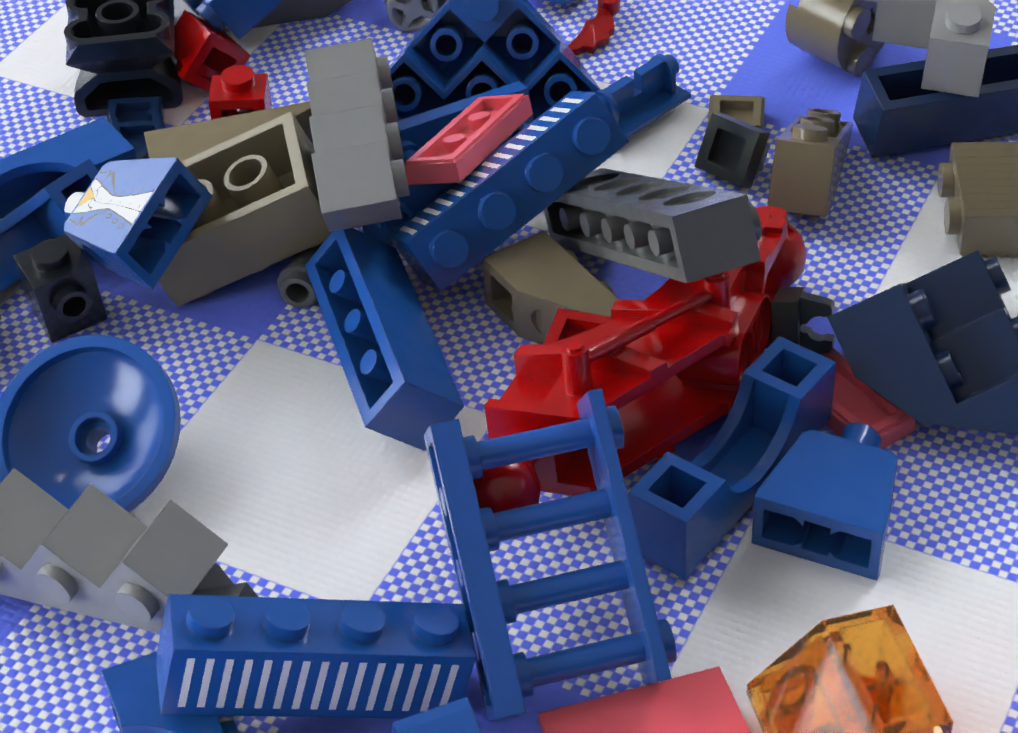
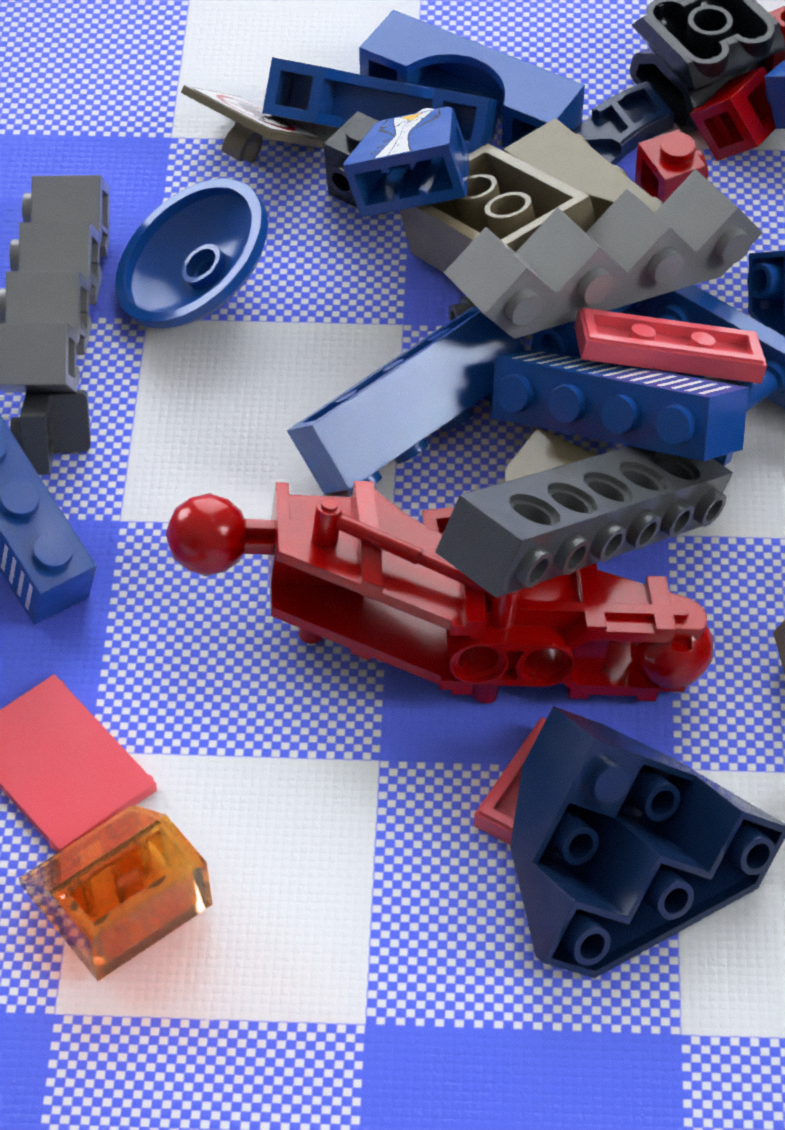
camera: 65 degrees right, 10 degrees up
blue fence [424,388,677,721] -> none
blue arch [628,336,836,580] -> none
blue torso [751,422,898,581] -> none
pearl dark grey tile [771,287,835,354] -> none

